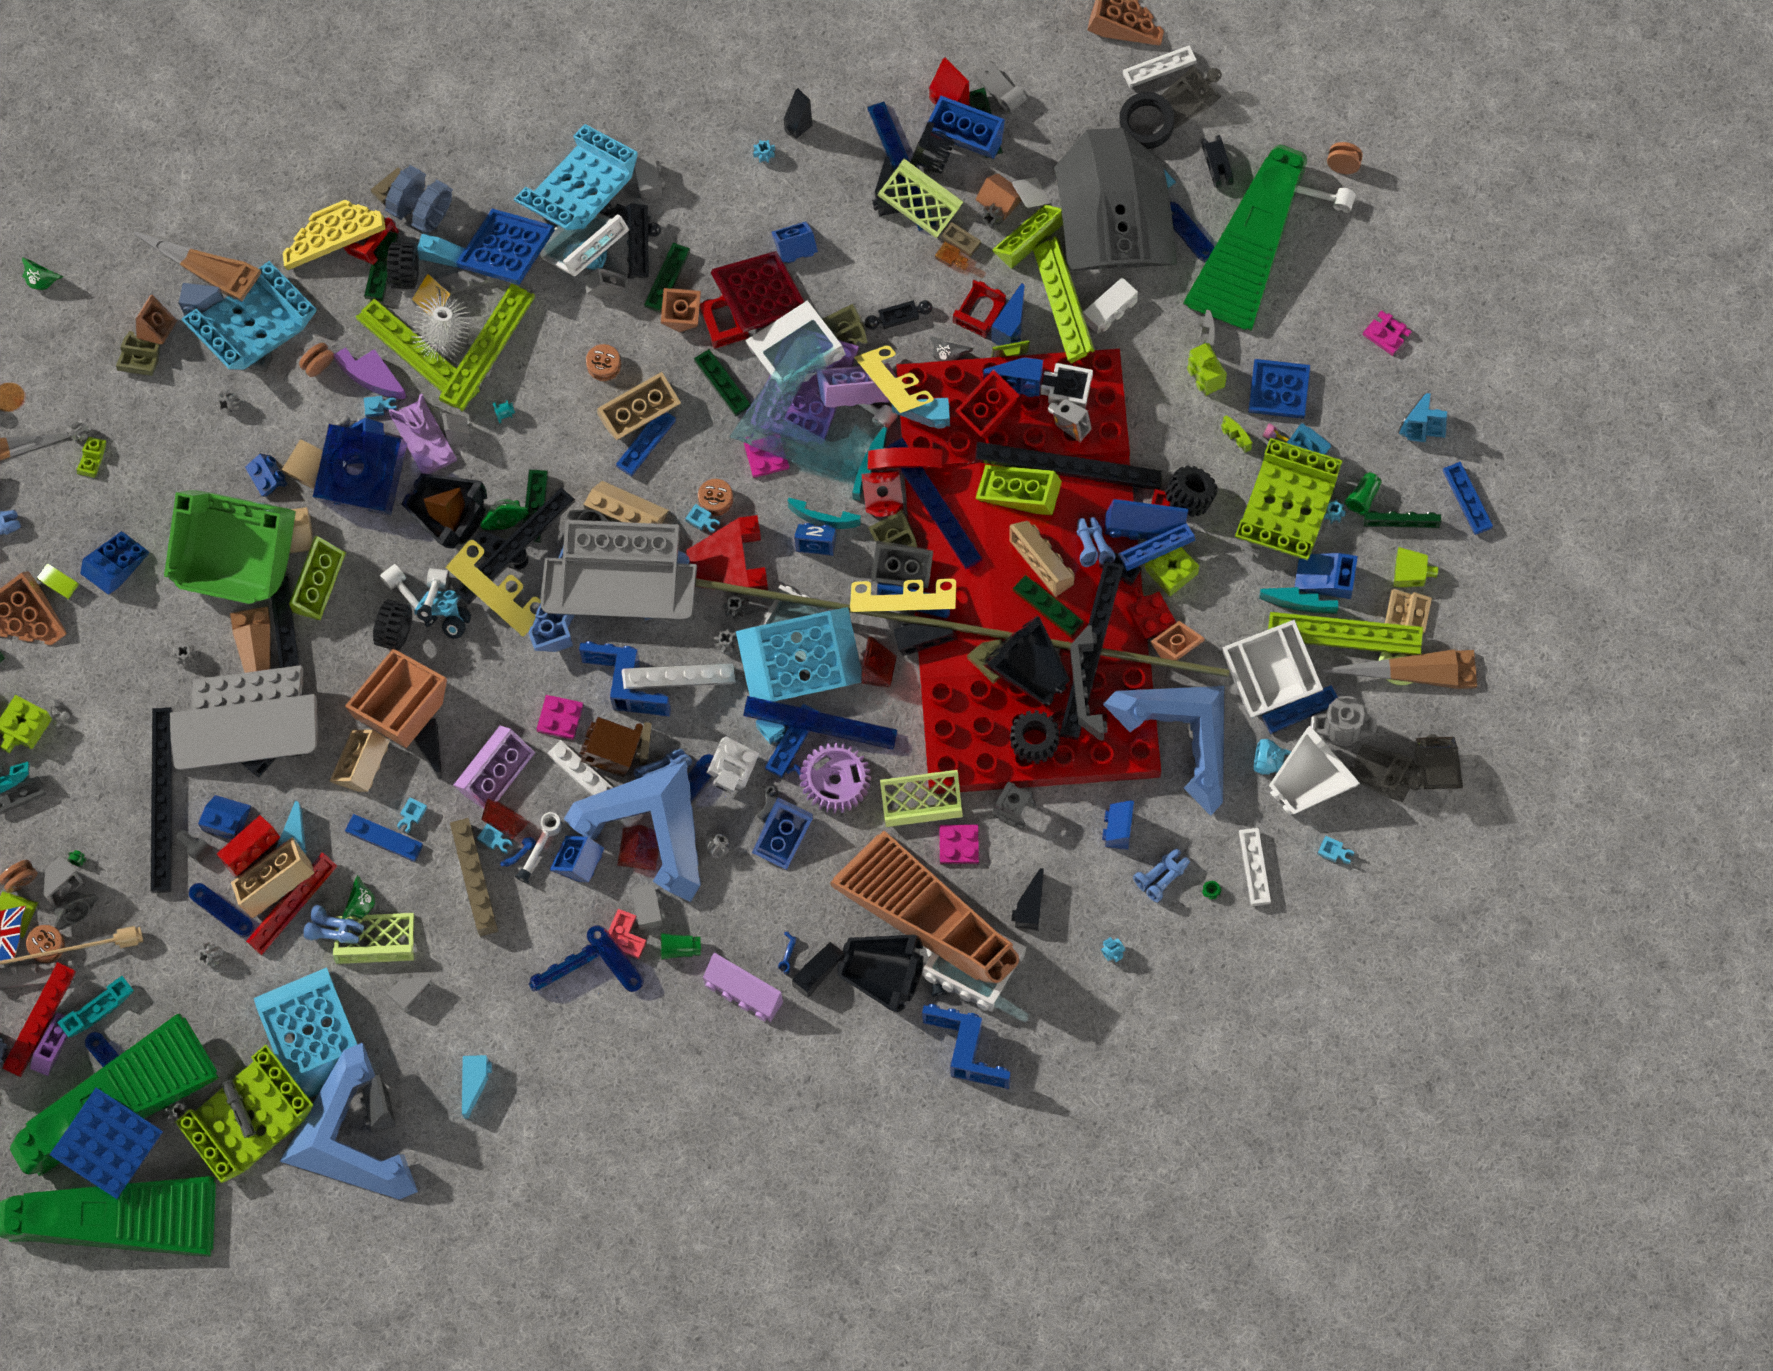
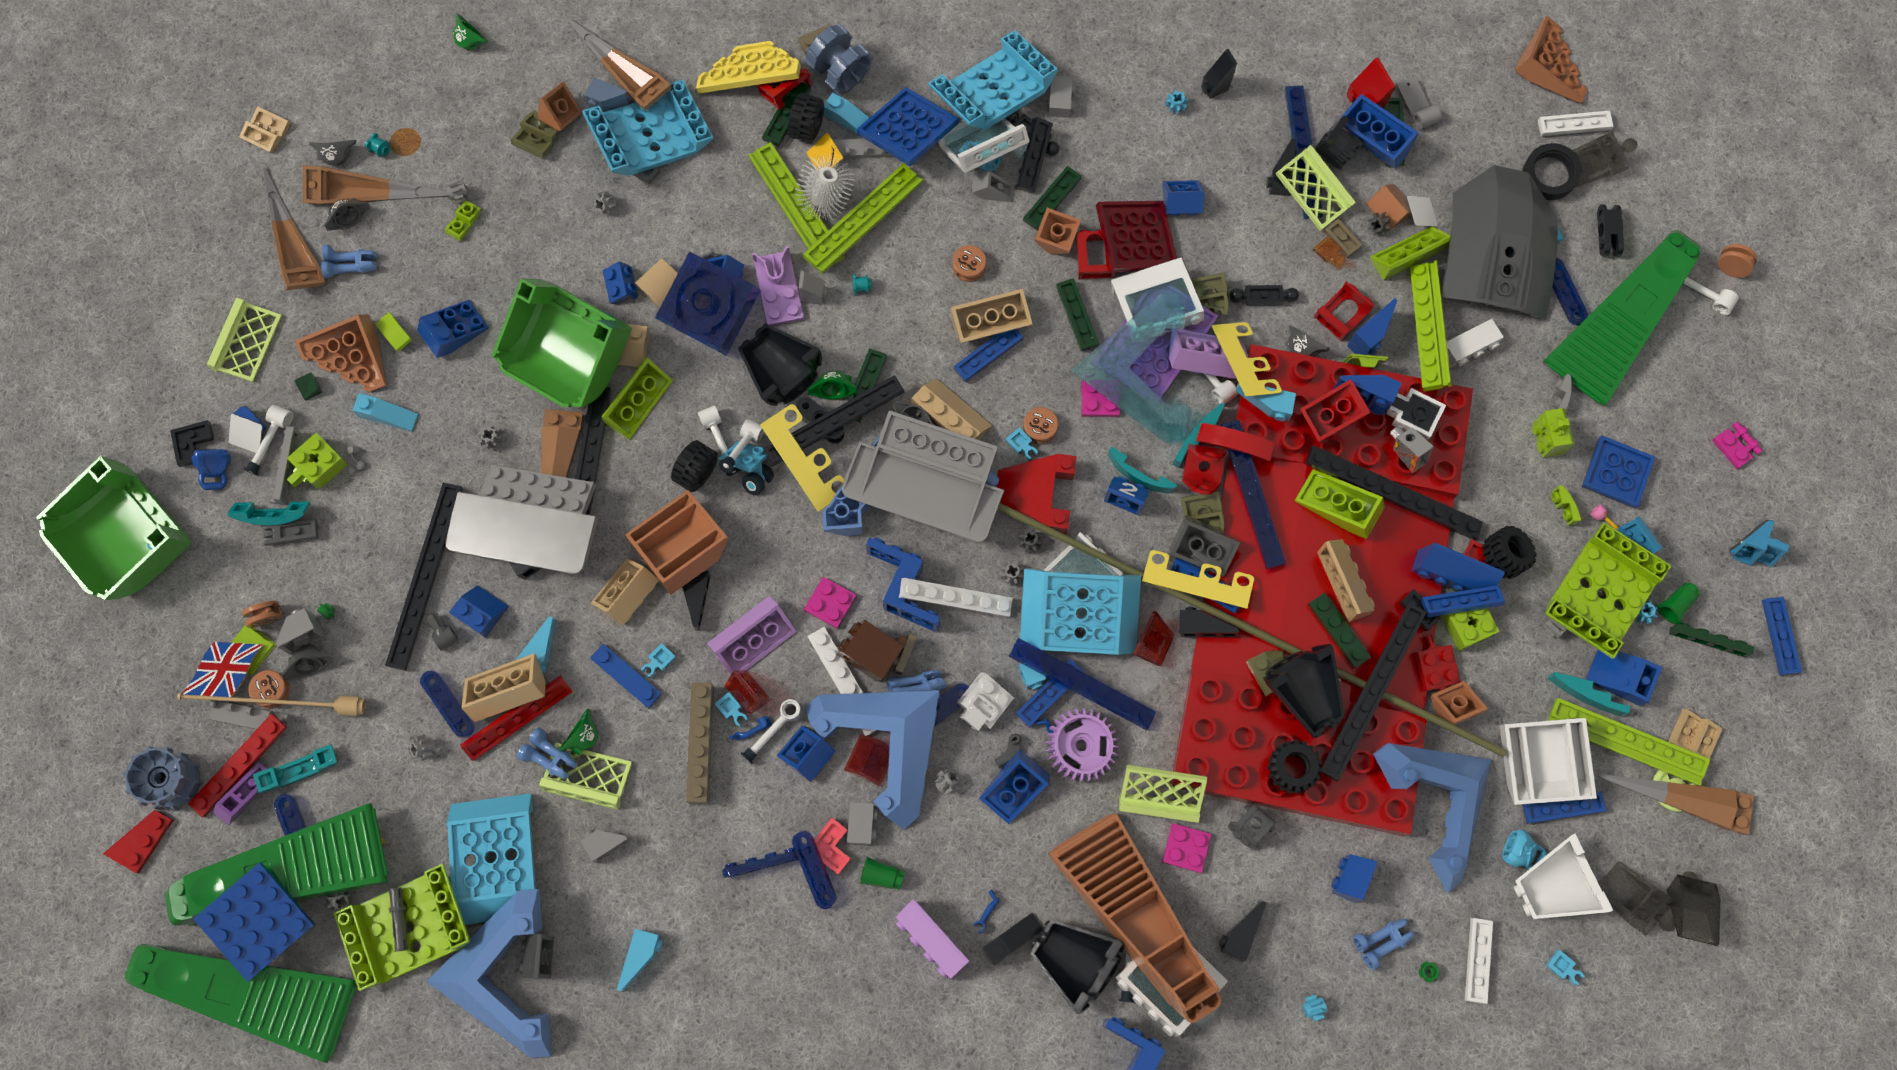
camera: 10 degrees right, 5 degrees up
red slope [217,815,280,877] -> none
nougat head [299,343,334,377] -> none
medium lavender slope [333,347,407,400] -> none
medium azure plate [364,396,397,417] -> none
reddish brown slope [424,488,465,532] -> none
dark grey slope [1070,625,1107,740] -> none
medium blue piece [1076,517,1115,567] -> none
light grey container [1311,696,1376,747] -> none
lime torso [1393,547,1438,588] -> none
none -> medium azure slope [352,393,419,432]

